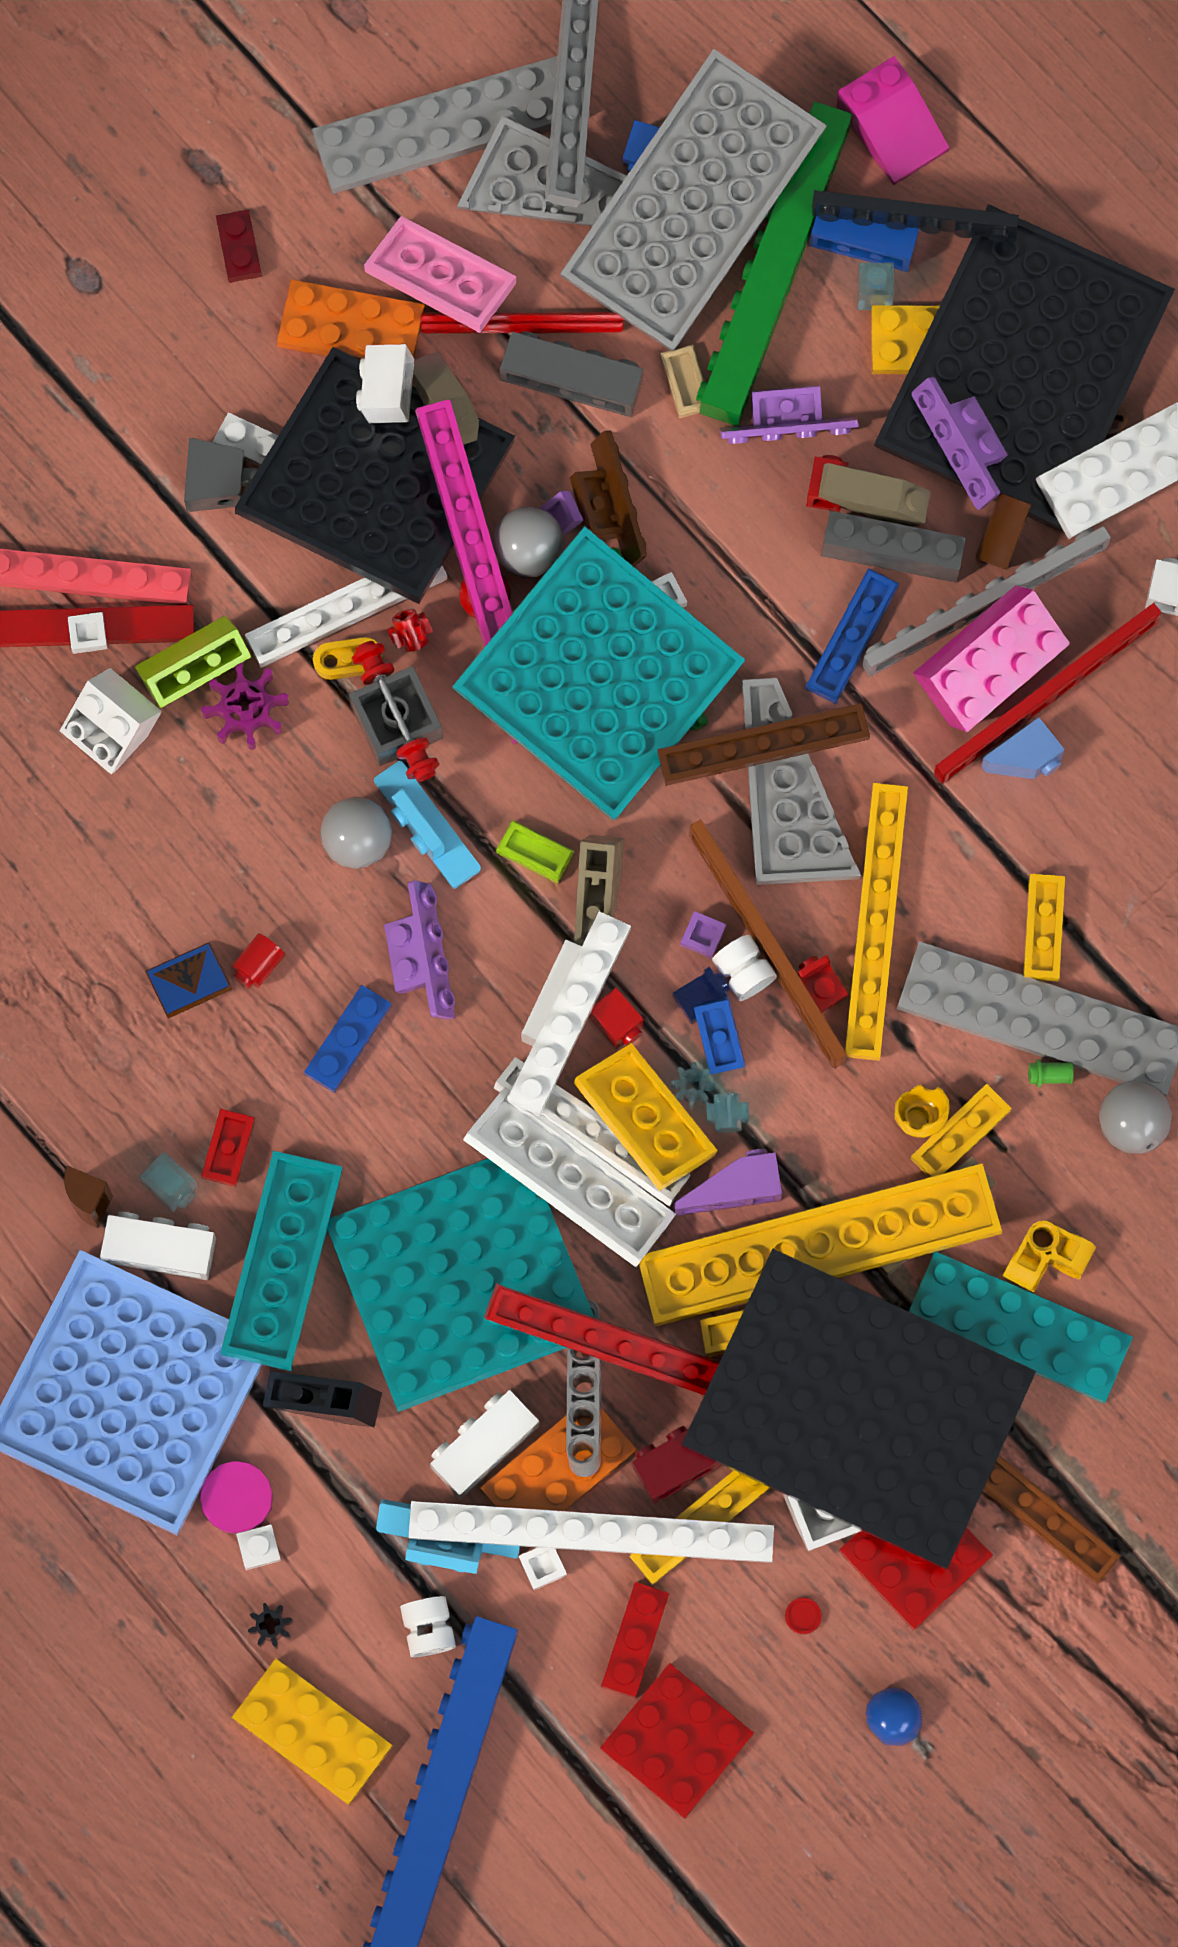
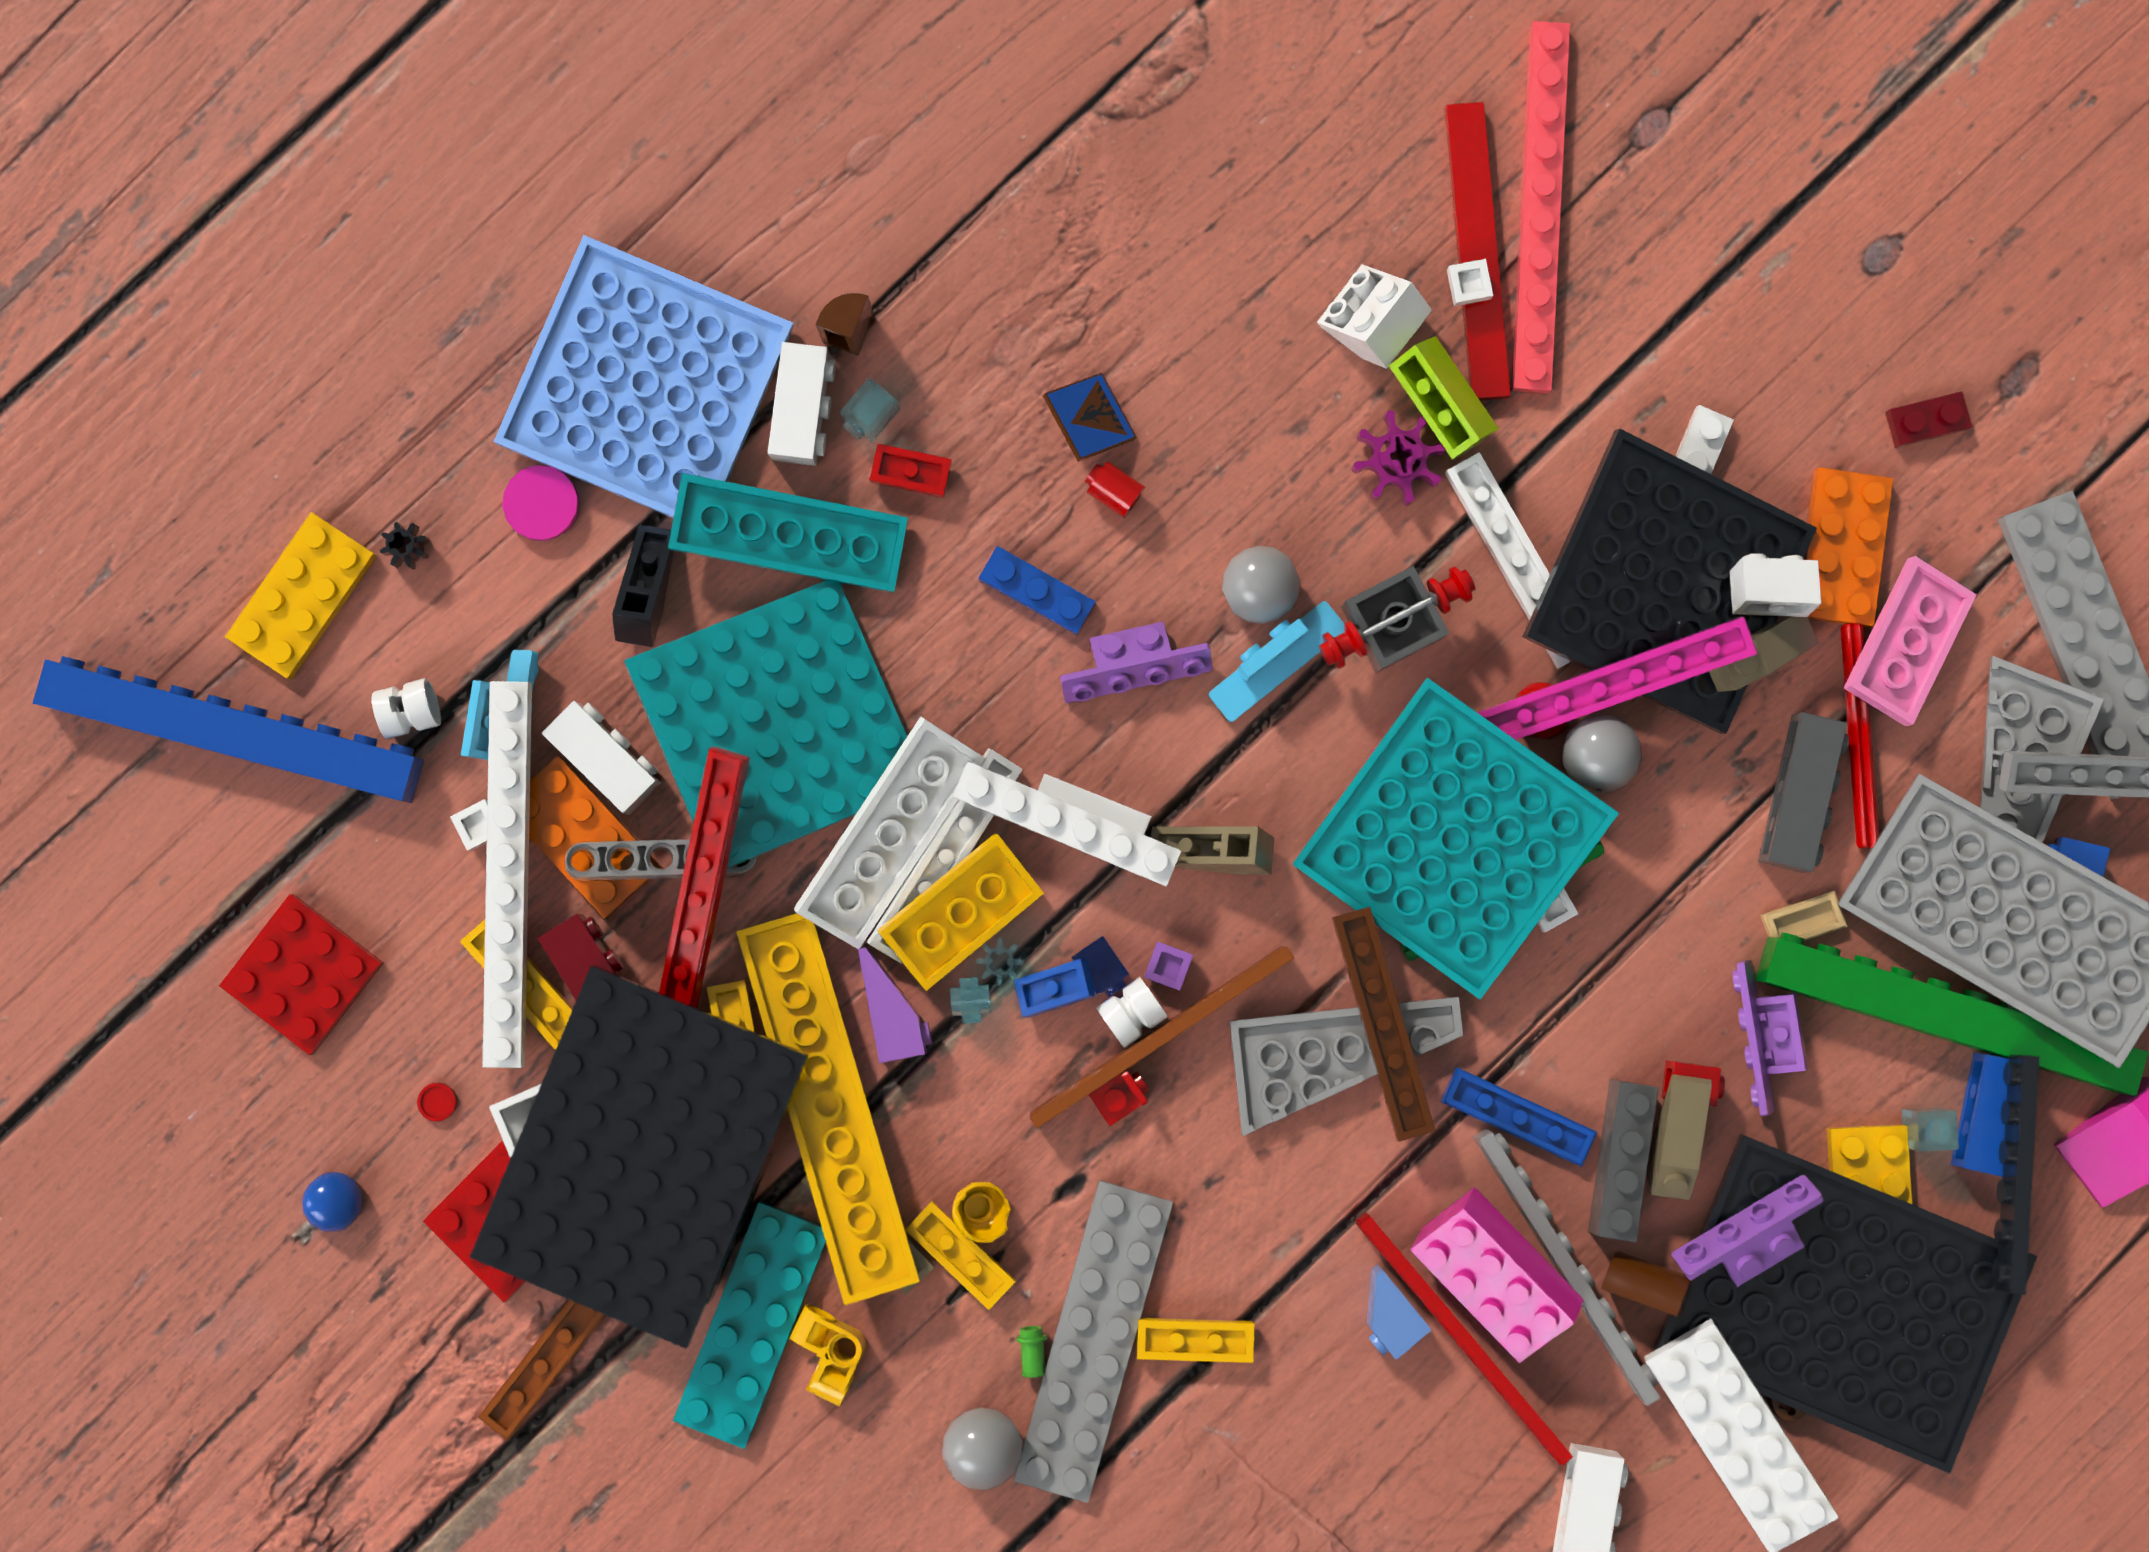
camera: 85 degrees right, 10 degrees up
dark grey torso [184,438,258,512] -> none
white plate [236,1525,281,1570] -> none
yellow plate [313,637,383,680] -> none
red gear [387,609,433,652] -> none
lime tile [496,820,574,884] -> none
medium lavender plate [540,491,583,535] -> none
reddish brown bracket [570,430,647,567] -> none
red brick [589,988,644,1049] -> none
red plate [601,1582,669,1699] -> none
yellow plate [845,783,908,1061] -> none

